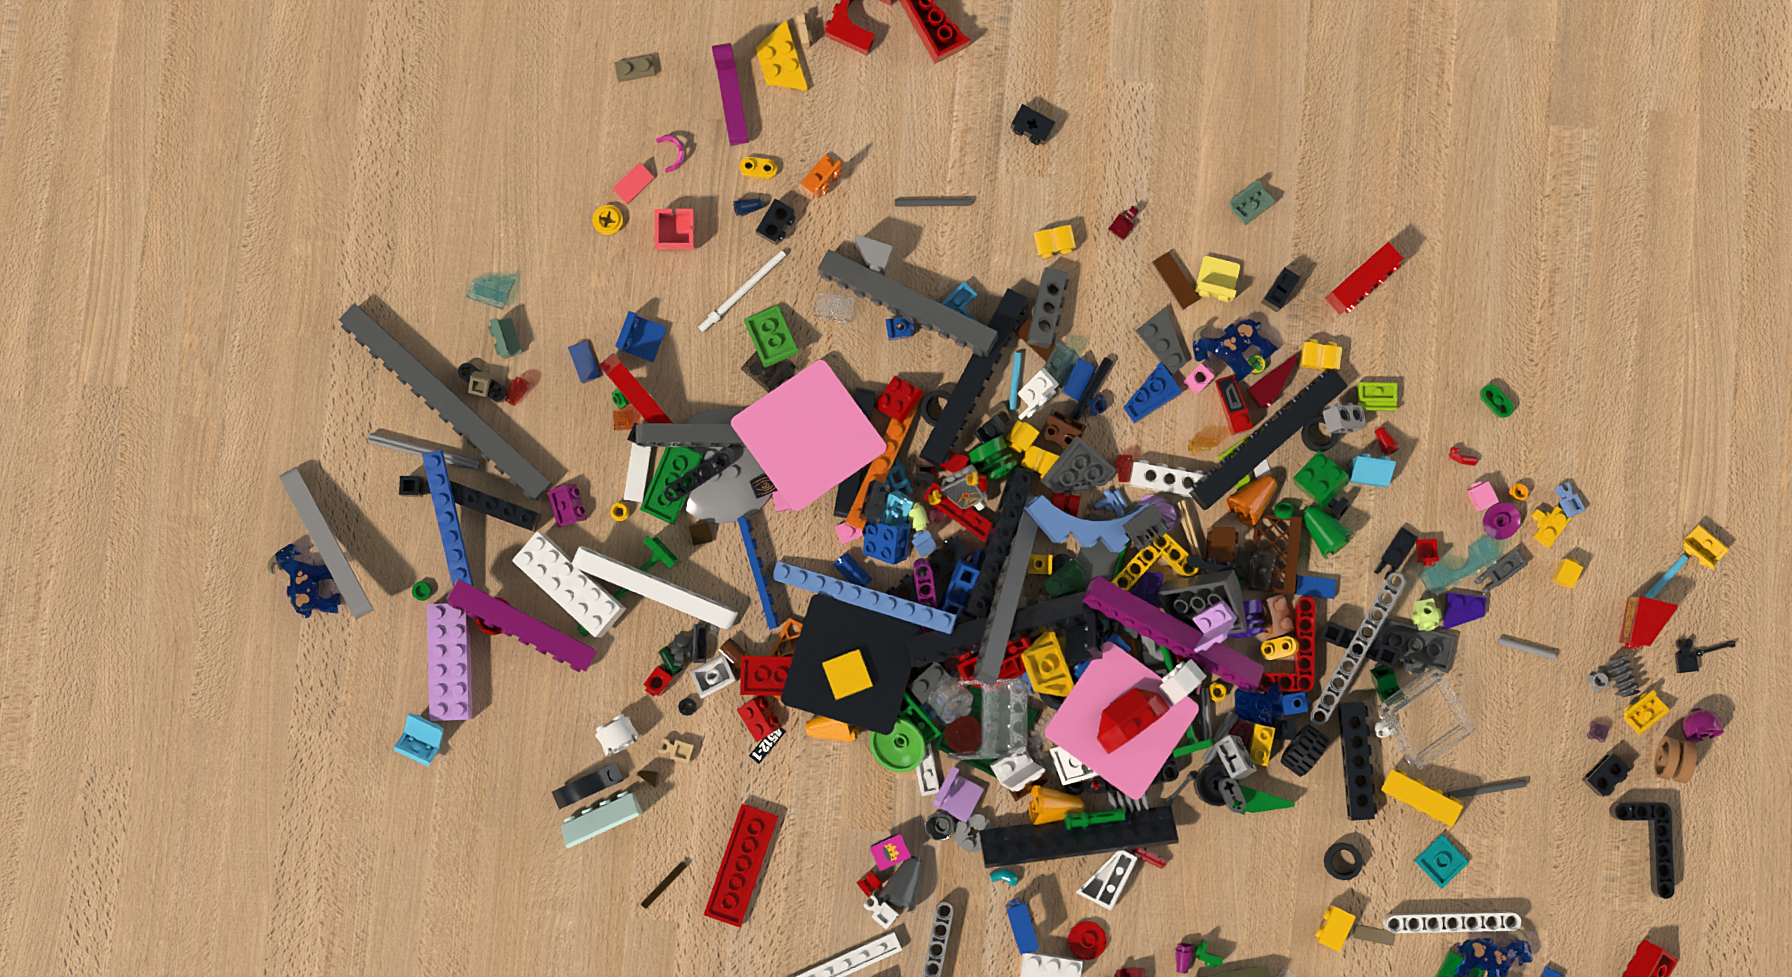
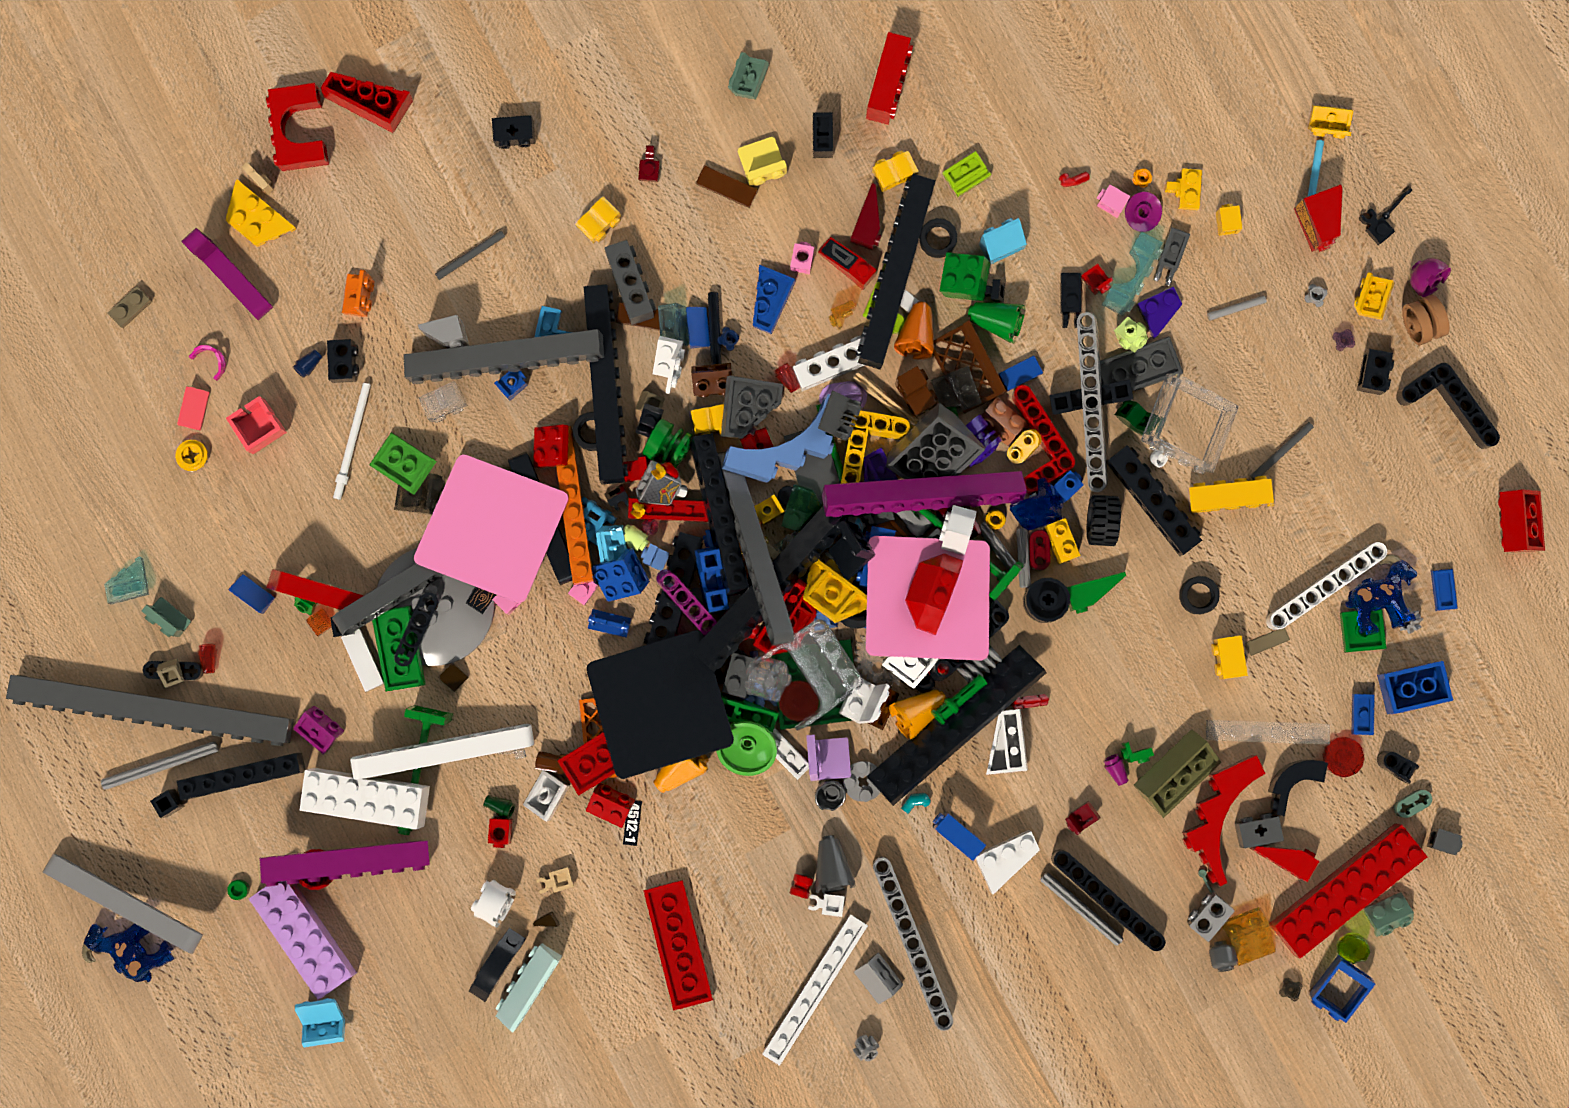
camera: 30 degrees left, 0 degrees up
blue plate [422,449,474,586] -> none
yellow plate [610,502,630,521] -> none
blue bracket [615,311,666,362] -> none
dark brown bar [641,861,687,909] -> none
dark grey plate [671,634,693,666] -> none
black bush [678,698,697,716] -> none
black slope [692,624,707,663] -> none
blue plate [737,516,780,630] -> none
yellow plate [739,157,777,180] -> none
medium blue plate [772,561,957,634] -> none
yellow tile [822,649,873,700] -> none
black hinge [859,480,891,525] -> none
dark pink piece [870,832,911,871] -> none
yellow brick [1004,421,1040,453] -> none
medium azure bar [1009,353,1022,410] -> none
red tile [1068,921,1107,960] -> none
medium blue piece [1093,488,1128,517] -> none
dark grey wing [1135,307,1187,375] -> none
dark grey hinge [1165,773,1194,806] -> none
black hinge [1186,554,1241,576] -> none
clear blue animal [1192,319,1278,384] -> none
lavender bracket [1192,600,1238,652] -> none
light grey brick [1214,735,1257,780] -> none
dark grey beam [1218,776,1246,813] -> none
tile [1246,355,1266,375] -> none
black bracket [1272,720,1296,740] -> none
green tile [1274,501,1294,519] -> none
light grey brick [1322,403,1367,434] -> none
red cone [1374,426,1399,456] -> none
dark grey plate [1402,658,1426,676] -> none
teal tile [1413,834,1469,889] -> none
green plate [1480,384,1514,418] -> none
medium blue plate [1555,482,1586,518] -> none
dark grey piece [1605,655,1641,697] -> none

